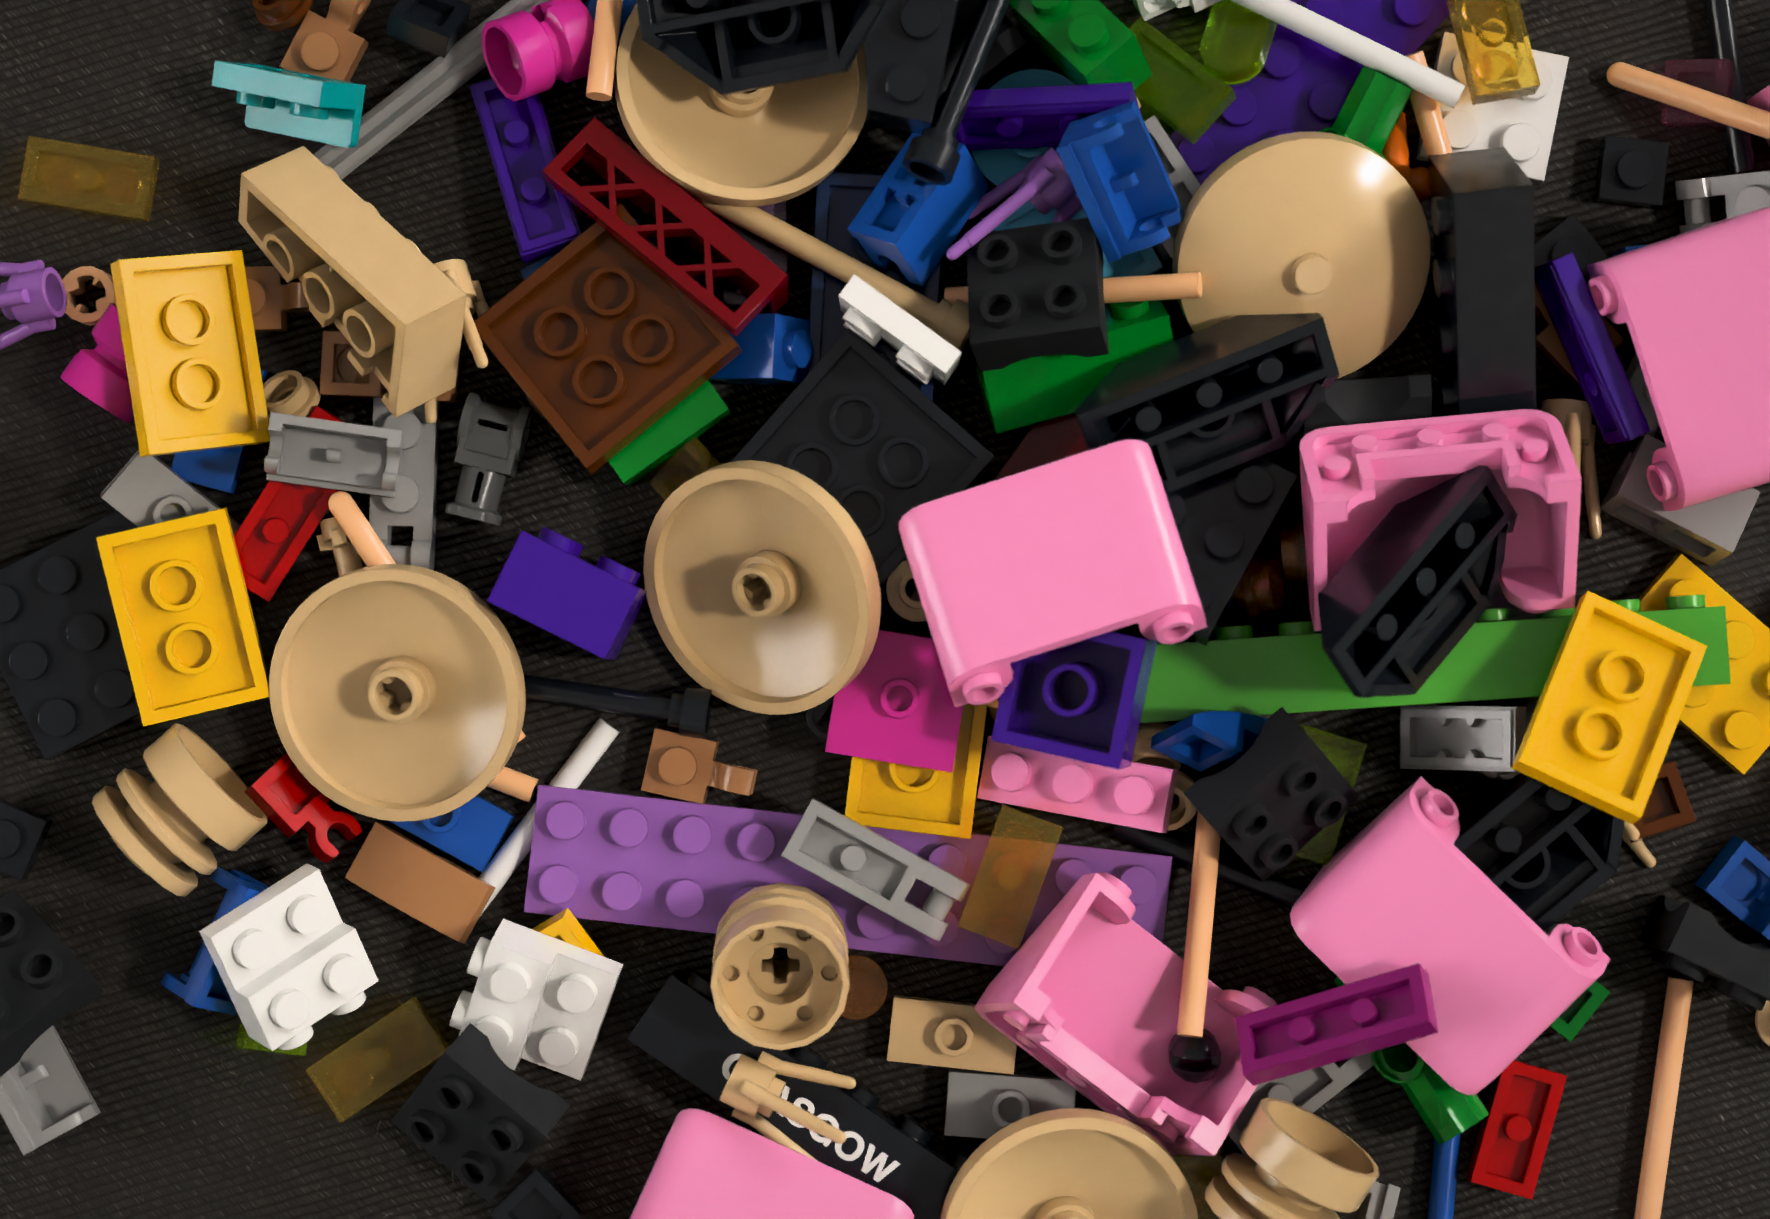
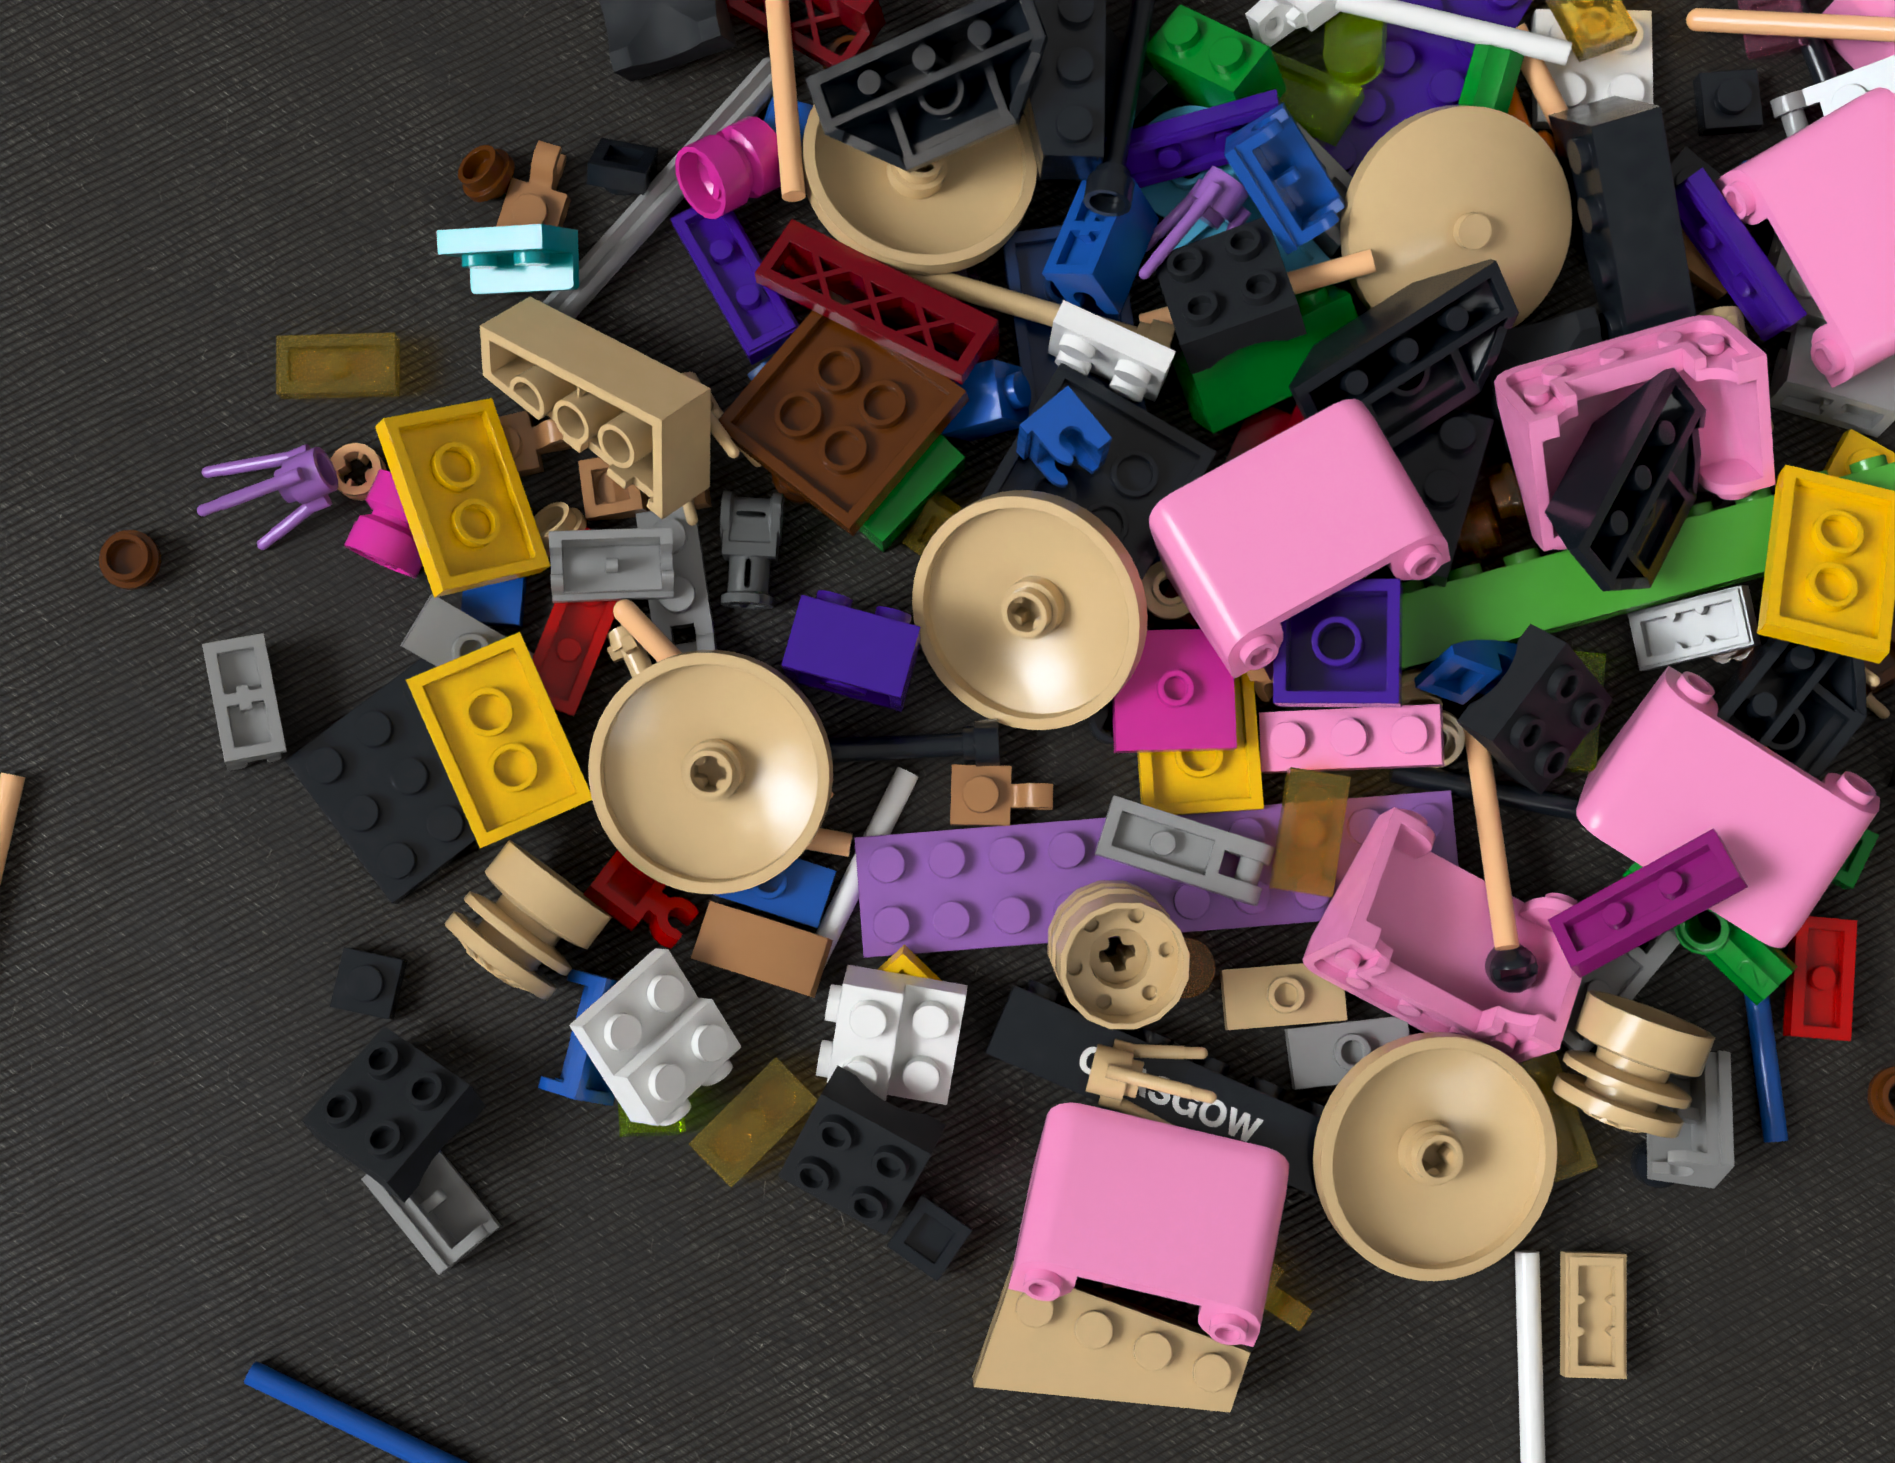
camera: 20 degrees left, 5 degrees down
none -> blue hinge [1016,386,1112,488]

